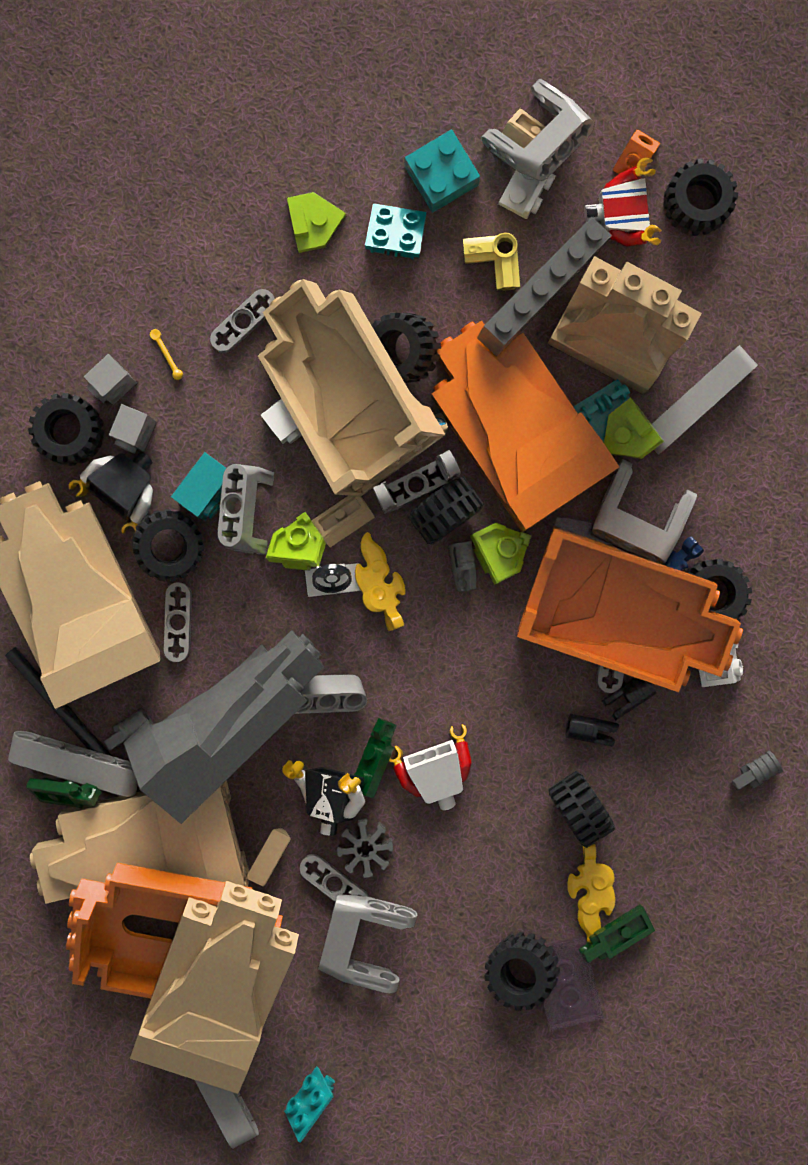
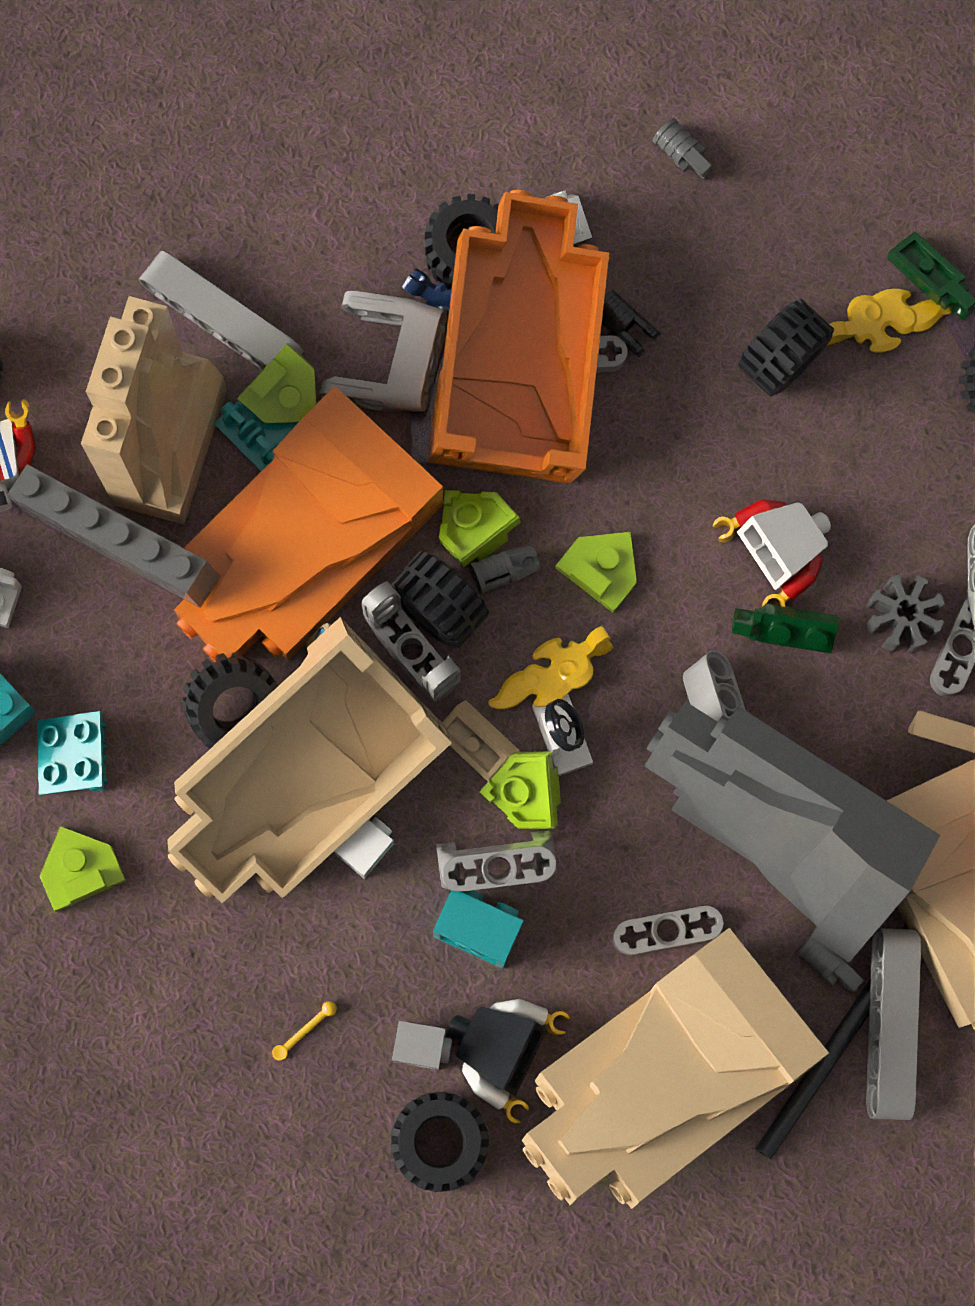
camera: 100 degrees left, 10 degrees down
dark green hinge [26,778,102,808] -> none
light grey brick [84,354,137,405] -> none
black tyre [132,509,204,582] -> none
light grey beam [210,289,275,353] -> none
torso [282,760,365,836] -> none
light yellow piece [463,233,520,291] -> none
black hinge [565,714,620,747] -> none
none -> lime plate [555,532,637,613]

